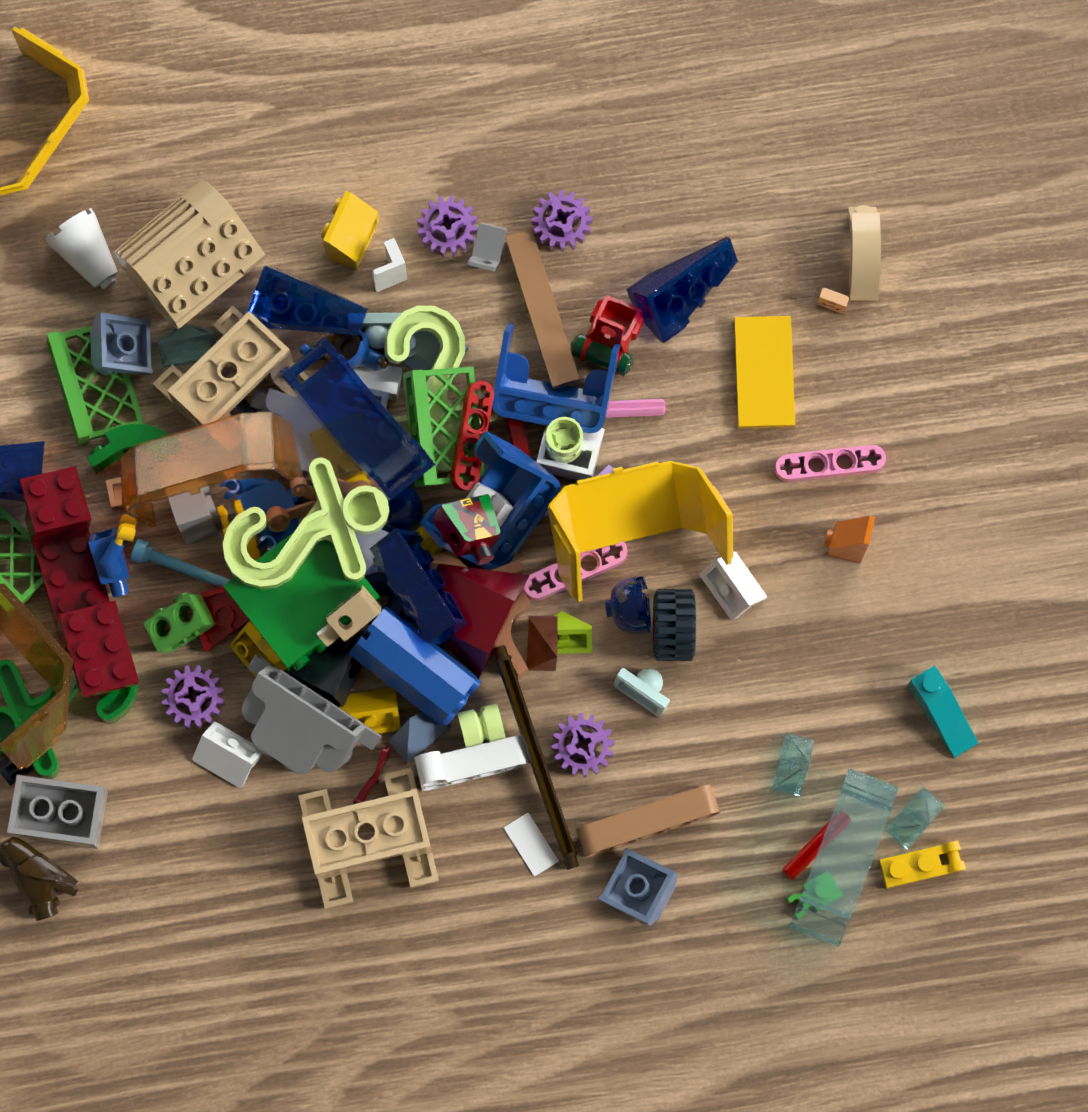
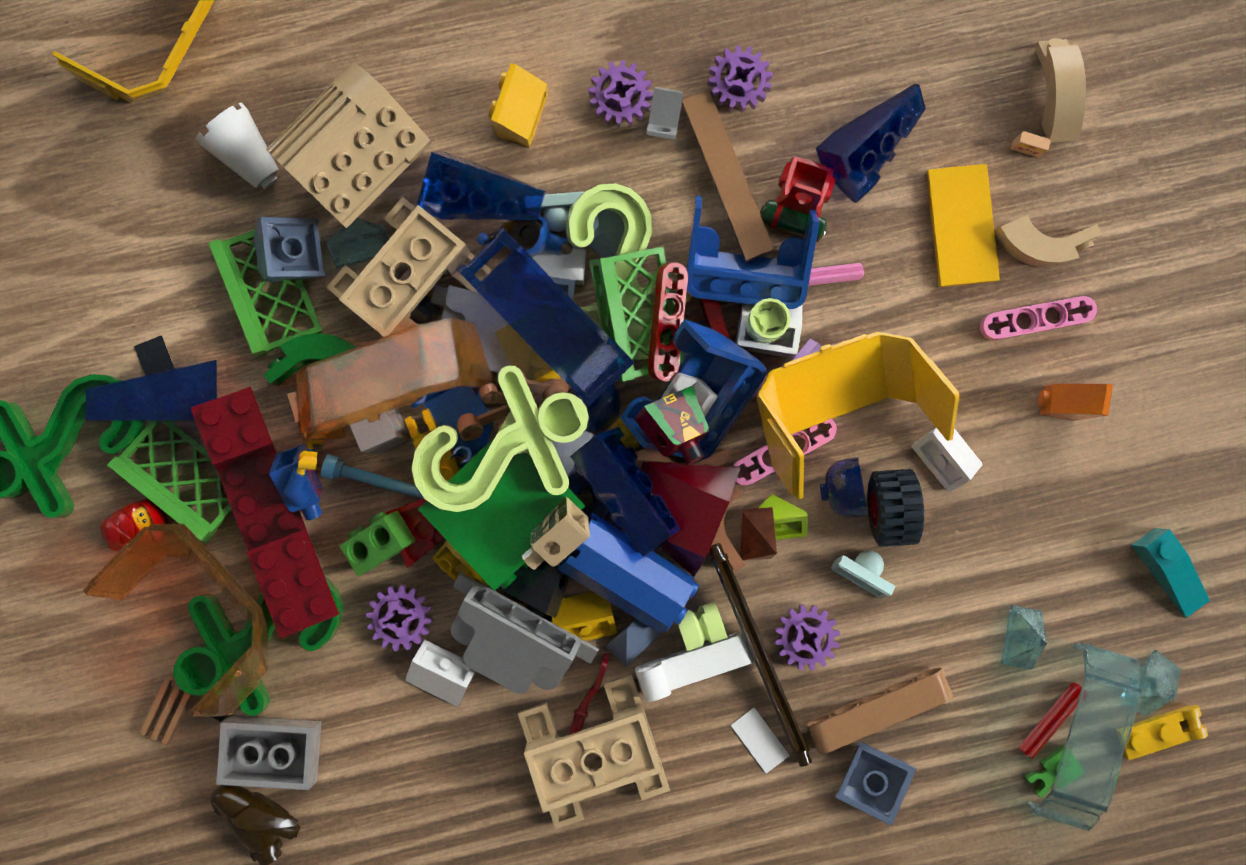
camera: 10 degrees left, 10 degrees up
white panel [372,238,407,292] -> none
none -> tan arch [994,215,1102,267]

